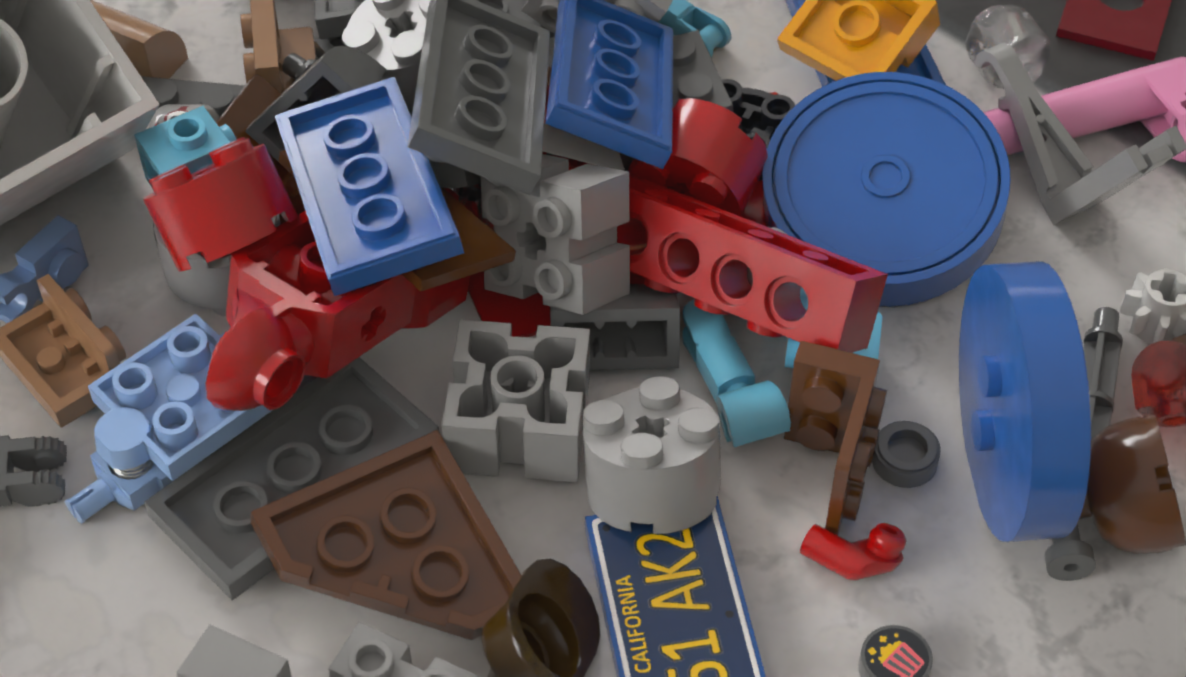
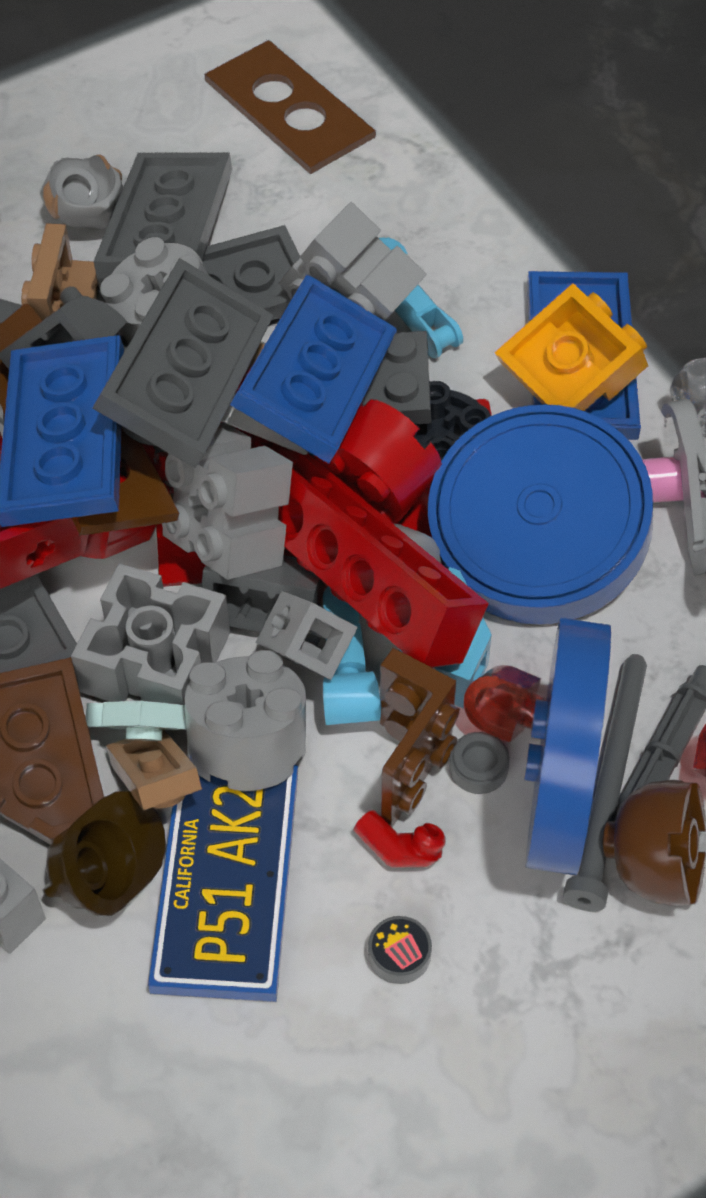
camera: 15 degrees right, 5 degrees up
none -> light aqua plate [86,701,186,741]
none -> medium nougat plate [106,730,202,810]
none -> light grey brick [255,591,358,680]
none -> clear red plate [464,665,546,743]

